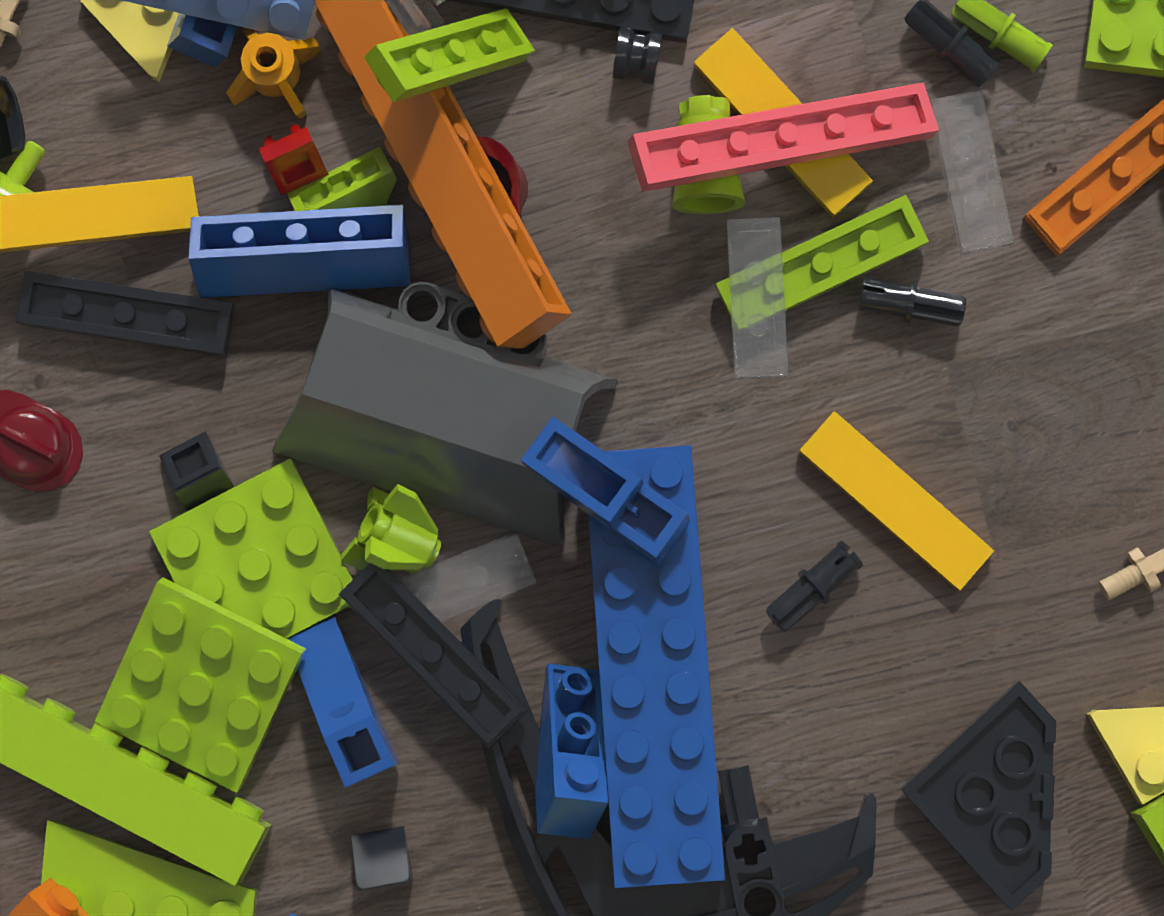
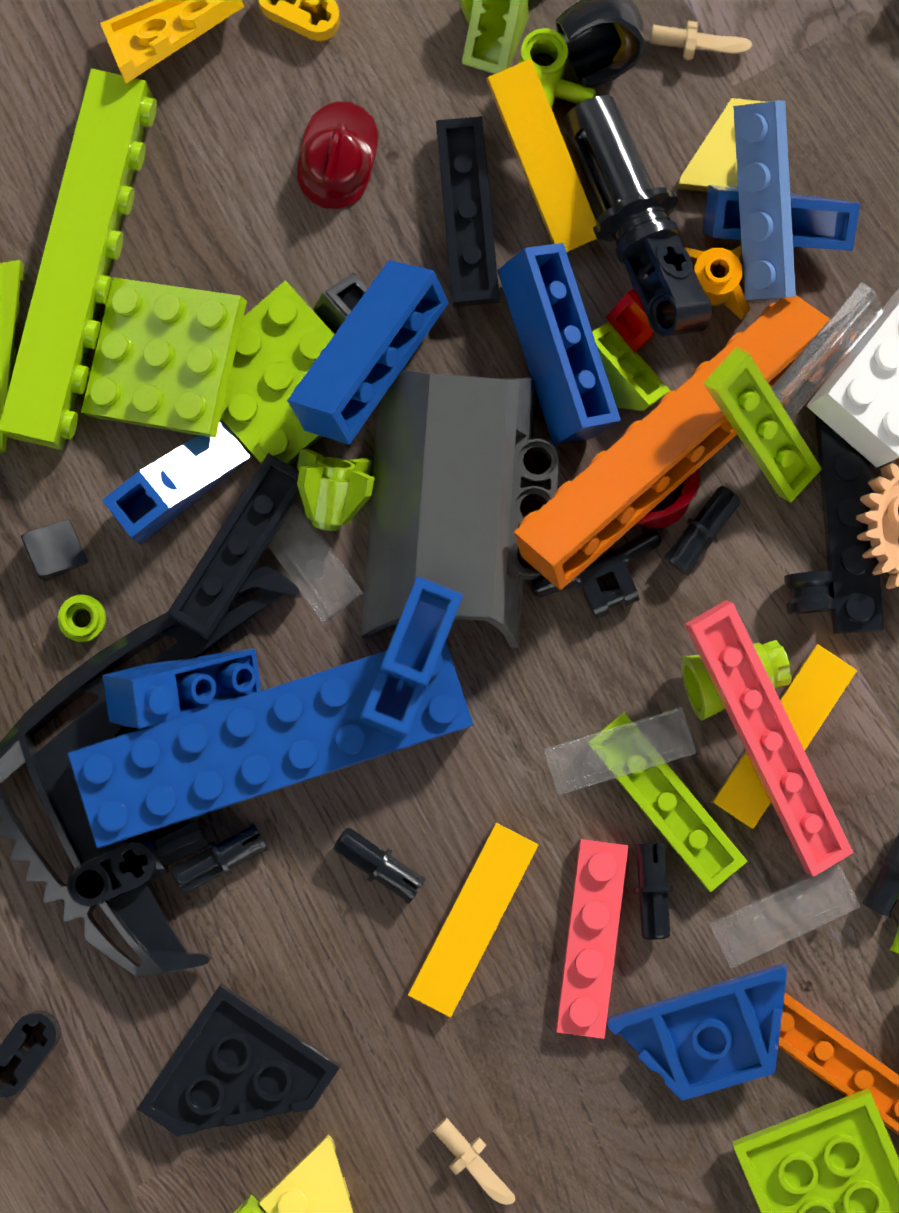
camera: 70 degrees right, 0 degrees up
none -> lime plate [58,595,106,642]
none -> black axle [172,823,268,893]
none -> blue brick [287,260,449,445]
none -> black piece [531,530,662,619]
none -> coral plate [555,839,628,1039]
none -> black piece [563,95,712,337]
none -> blue wing [607,963,788,1101]
none -> black axle [664,486,740,576]

